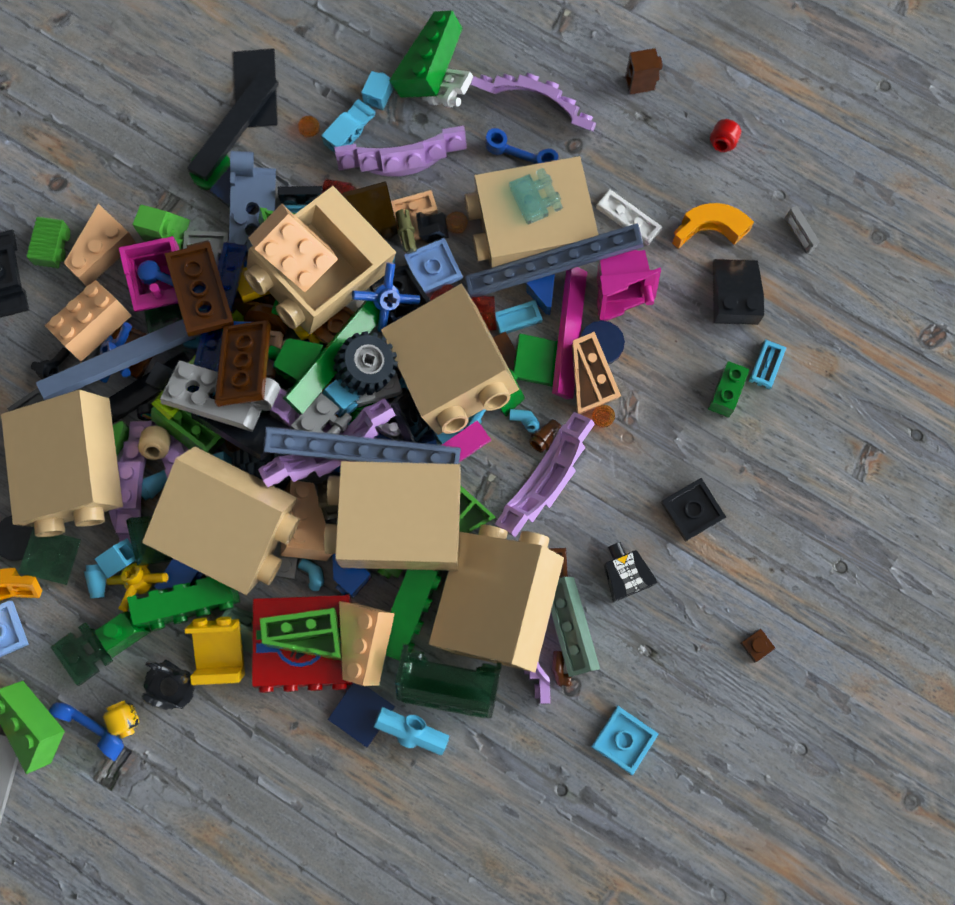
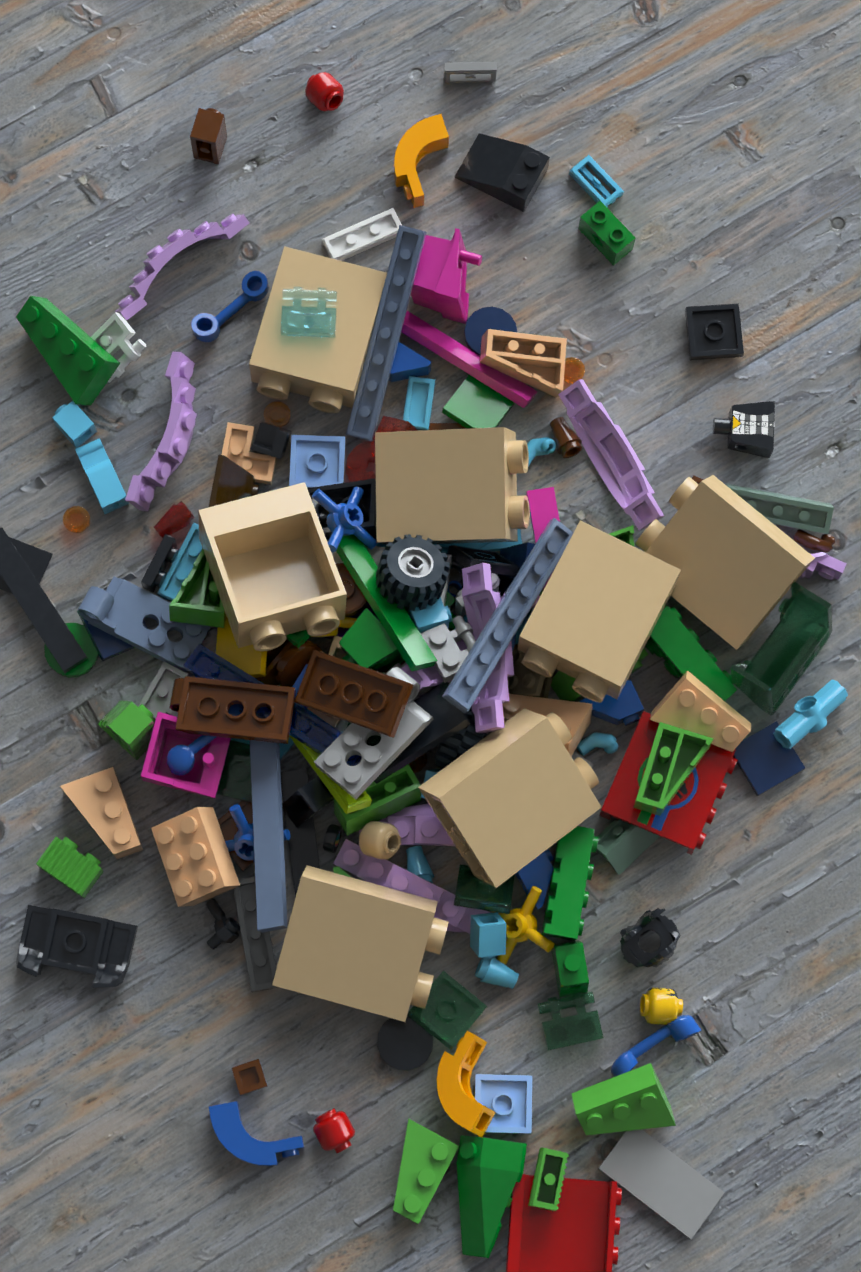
camera: 70 degrees left, 0 degrees up
yellow panel [185,616,245,685] -> none
light nougat brick [248,204,338,292] -> none
olive axle [395,209,417,254] -> none

